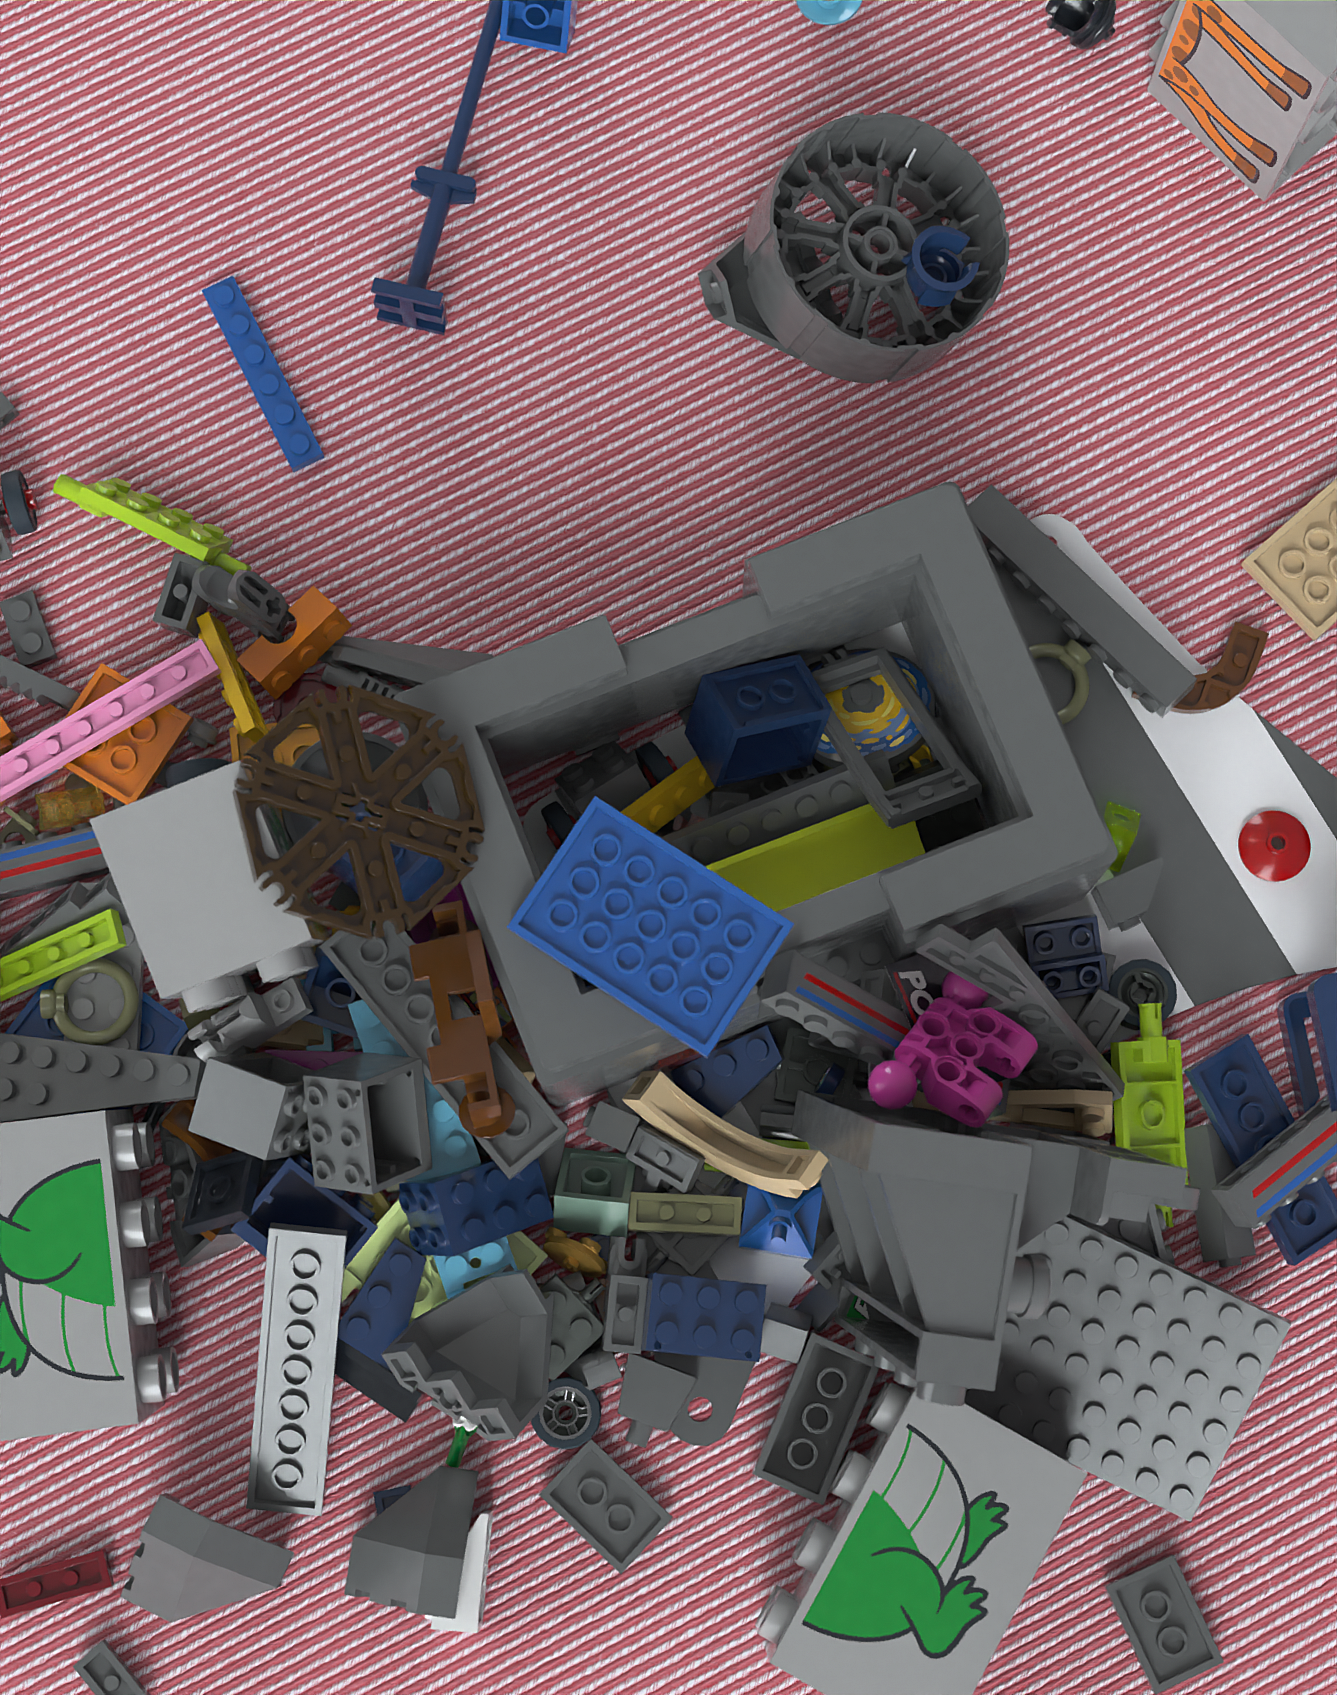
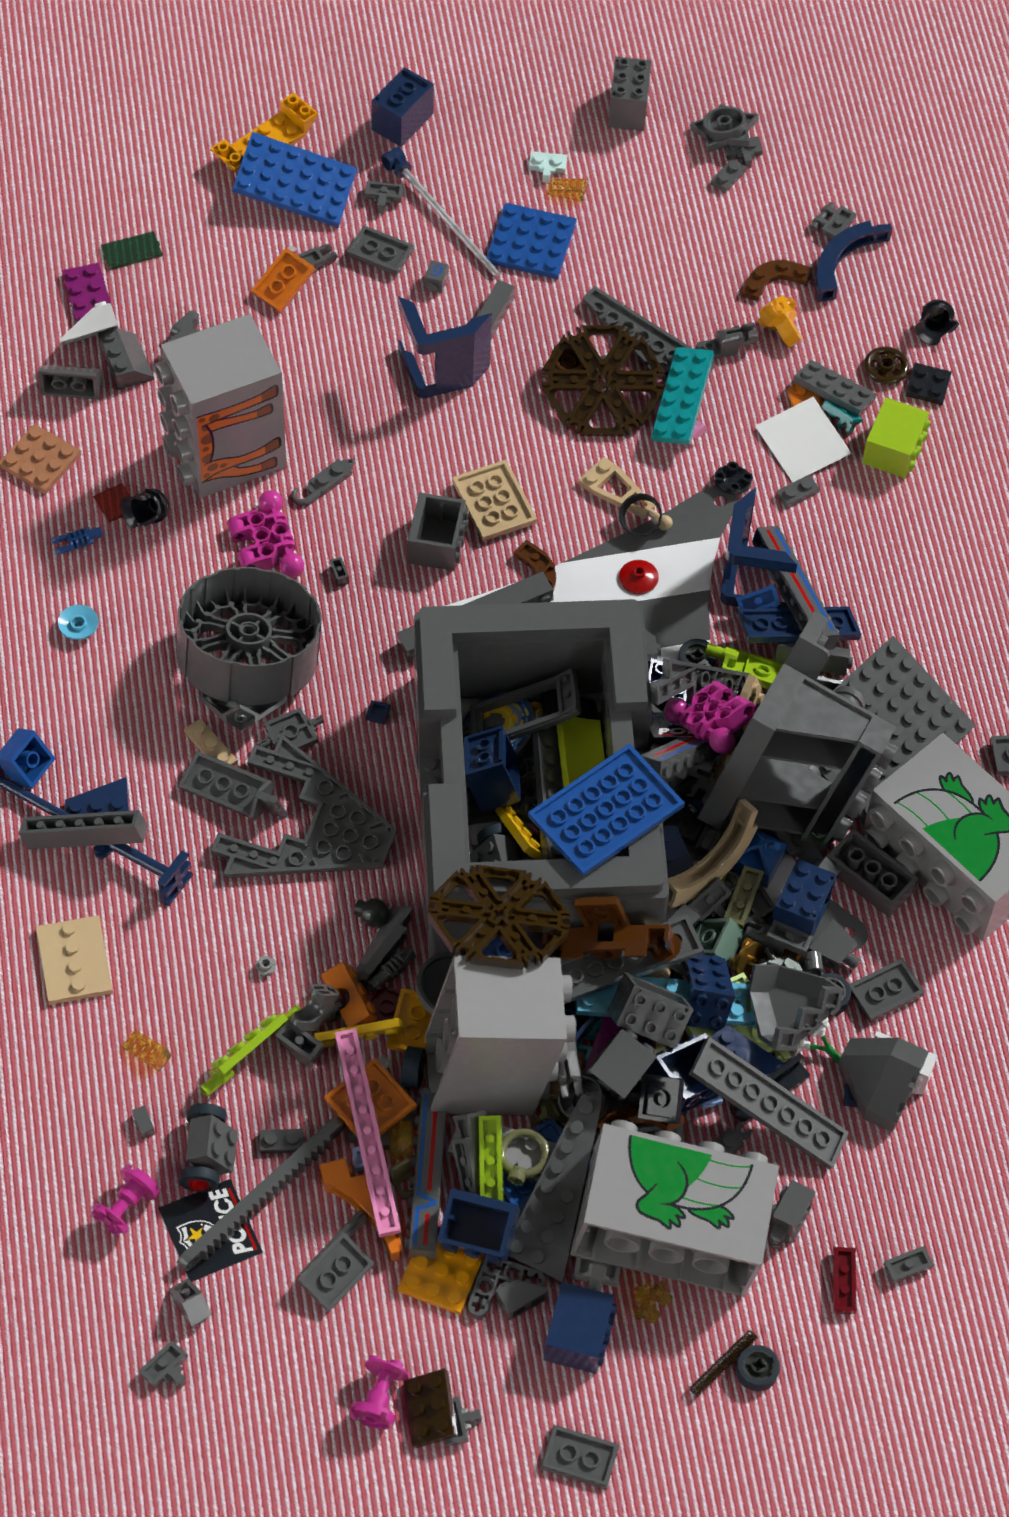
camera: 75 degrees left, 20 degrees down
panel [120,1493,295,1623] -> none
blue plate [202,276,325,473] -> none
dark blue helmet [901,226,980,307] -> none
none -> dark grey brick [19,810,148,849]
none -> tan plate [36,915,113,1005]
none -> dark blue wing [65,777,129,814]
none -> clear yellow slope [122,1030,171,1072]
none -> dark grey hinge [178,751,287,820]
none -> tan plate [184,718,238,766]
none -> dark grey wing [211,735,397,878]
none -> dark pink connector [227,490,304,578]
none -> light grey plate [255,956,276,976]
none -> dark grey plate [258,707,324,750]
none -> dark grey plate [291,458,355,506]
none -> dark grey piece [330,557,349,587]
none -> pearl dark grey piece [354,898,389,928]
none -> dark blue tile [366,700,391,725]
none -> dark grey container [408,492,469,571]
none -> dark grey plate [713,1121,752,1155]
none -> blue wing [736,585,781,609]
none -> dark grey hinge [768,1180,816,1248]

